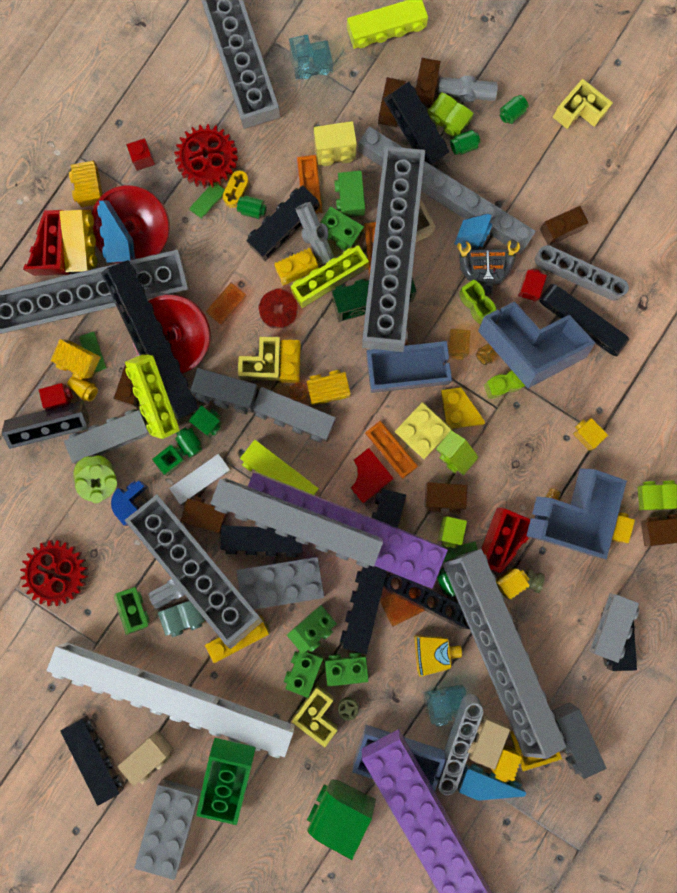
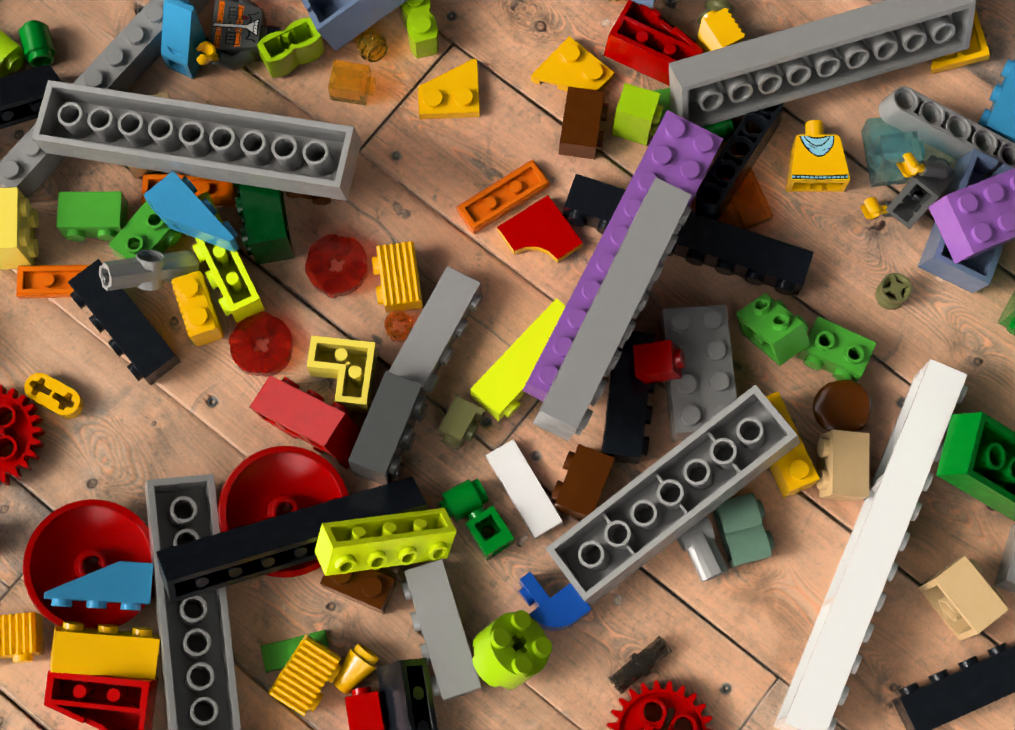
camera: 85 degrees left, 10 degrees down
bright green brick [114,587,149,635] -> none
bright green piece [189,182,225,219] -> none
green brick [189,405,222,438] -> none
clear orange plate [206,282,247,326] -> none
green brick [237,196,267,219] -> none
yellow brick [279,340,301,384] -> none
light yellow brick [292,685,337,747] -> none
bright green brick [325,652,368,686] -> none
sand blue piece [366,341,452,393] -> none
light yellow brick [395,402,452,459] -> none
lime brick [436,430,479,475] -> none
tan brick [467,714,510,770] -> none
yellow brick [491,744,522,782] -> none
none -> dark azure slope [143,171,240,252]
none -> wedge [249,375,361,469]
none -> clear red plate [305,234,368,298]
none -> olive brick [438,395,485,450]
none -> yellow wing [531,36,614,91]
none -> clear smoke pin [608,636,672,695]
none -> red brick [633,340,685,384]
none -> reddish brown piece [812,380,872,432]
none -> tan brick [816,430,870,501]
none -> dark grey torso [860,152,956,229]

